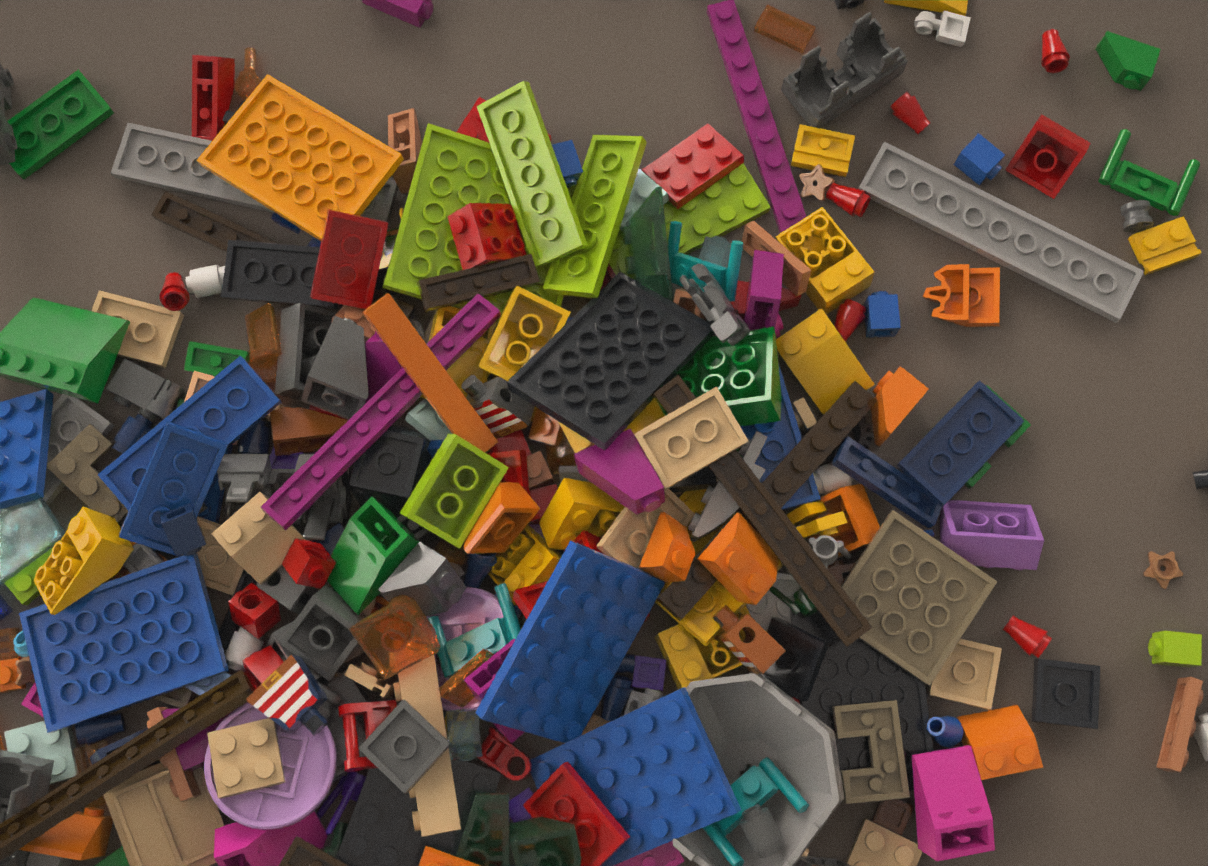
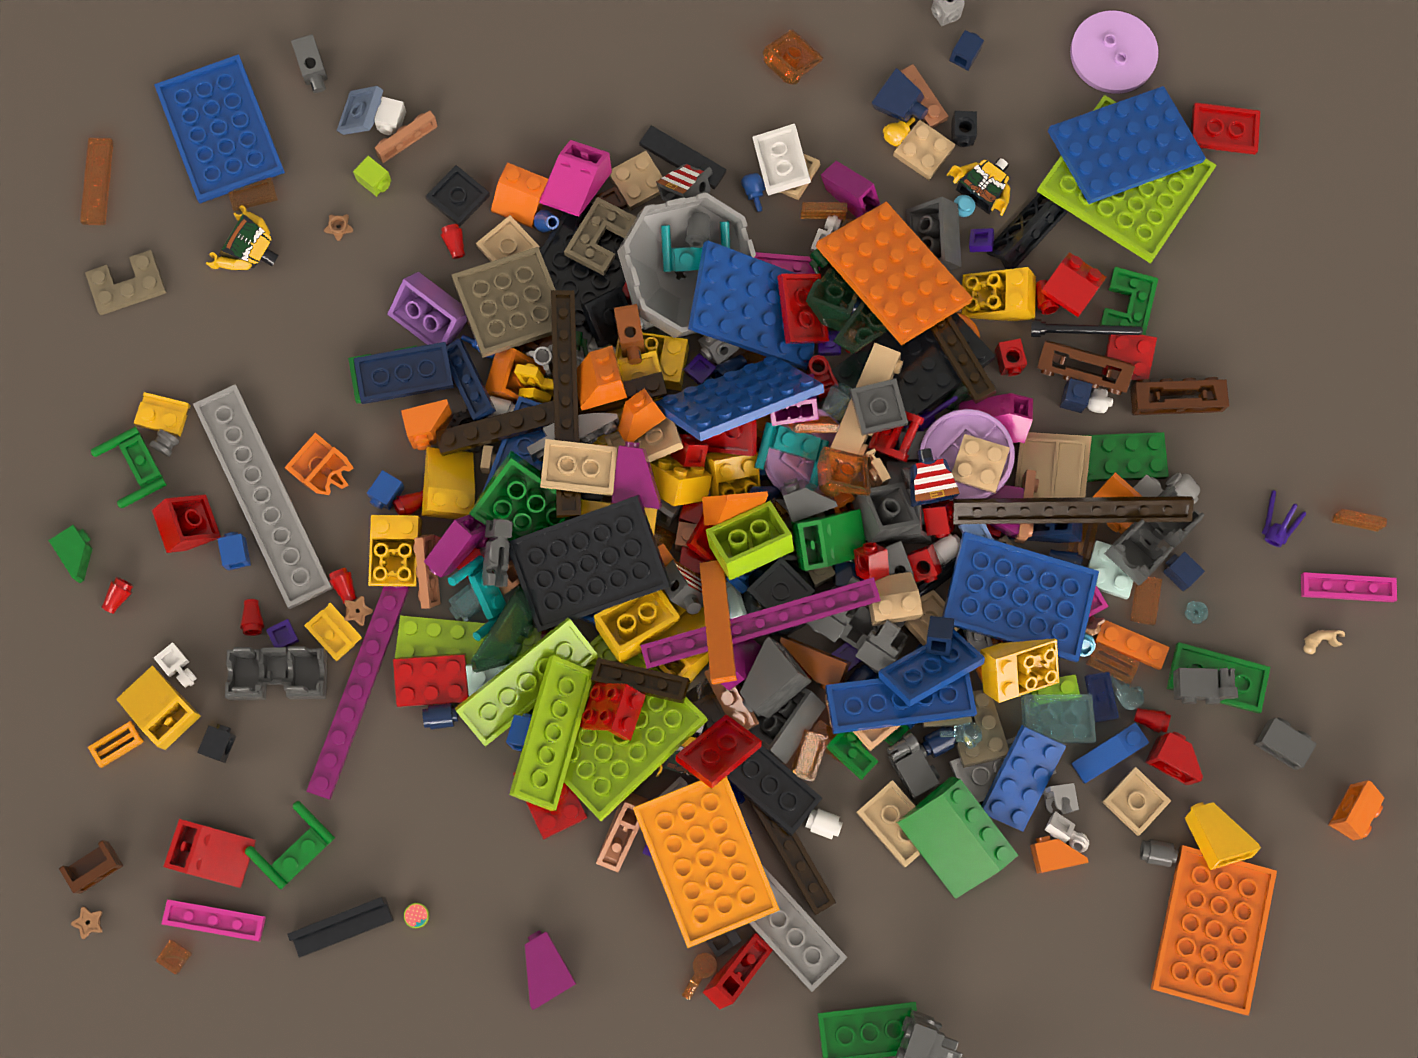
camera: 155 degrees left, 0 degrees up
red cone [159,272,190,311] -> none
clear orange tile [754,4,816,54] -> none
none -> dark purple plate [266,619,299,648]
none -> dark blue brick [422,703,459,730]
none -> clear light blue piece [940,722,982,749]

